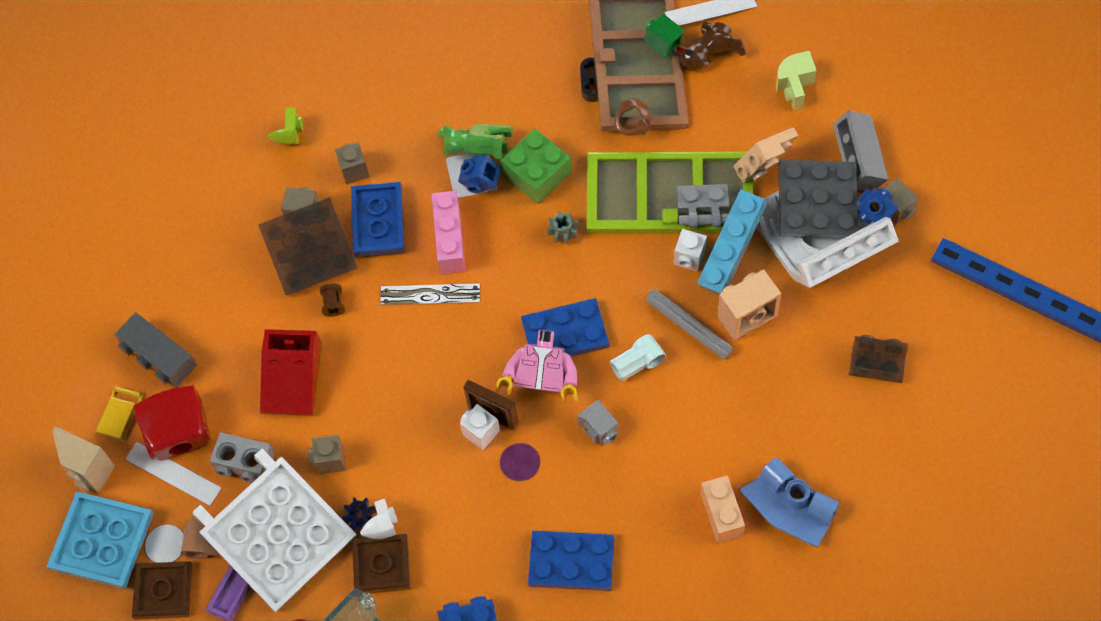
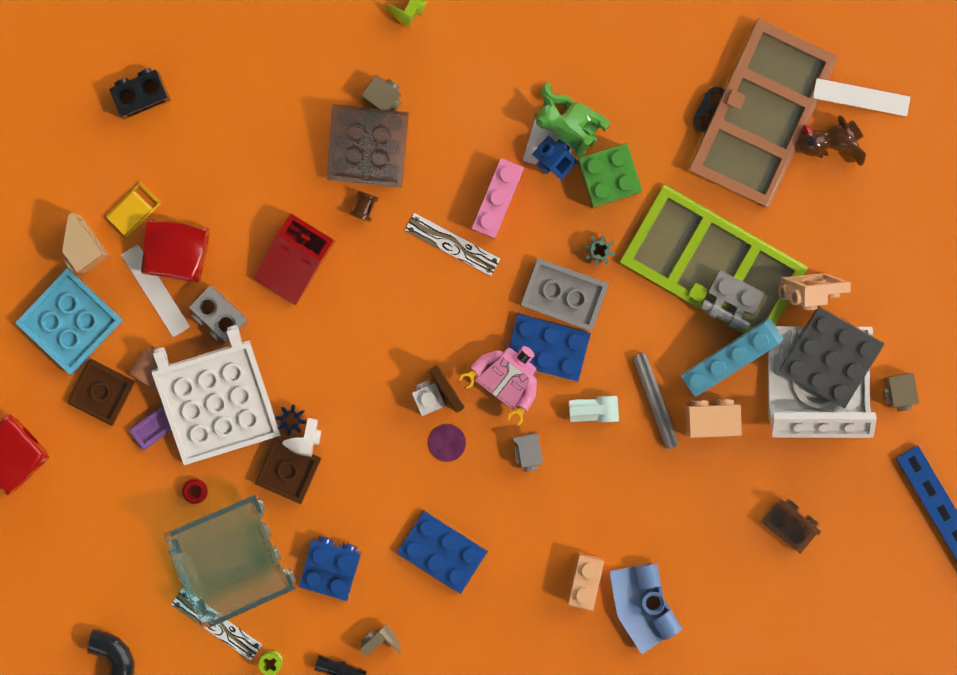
camera: 20 degrees right, 25 degrees up
dark grey brick [114,312,197,388] -> none
white sticker [145,525,183,563] -> none
dark tan brick [308,435,346,474] -> none
dark tan brick [335,142,370,185] -> none
blue plate [351,182,405,257] -> none
dark orange piece [615,98,652,136] -> none
green brick [644,13,685,58] -> none
white brick [674,229,707,271] -> none
yellowish green brick [776,51,817,111] -> none
light grey brick [833,110,889,191] -> none
blue brick [857,187,899,224] -> none
none -> black brick [109,68,171,119]
none -> light grey plate [520,258,609,331]

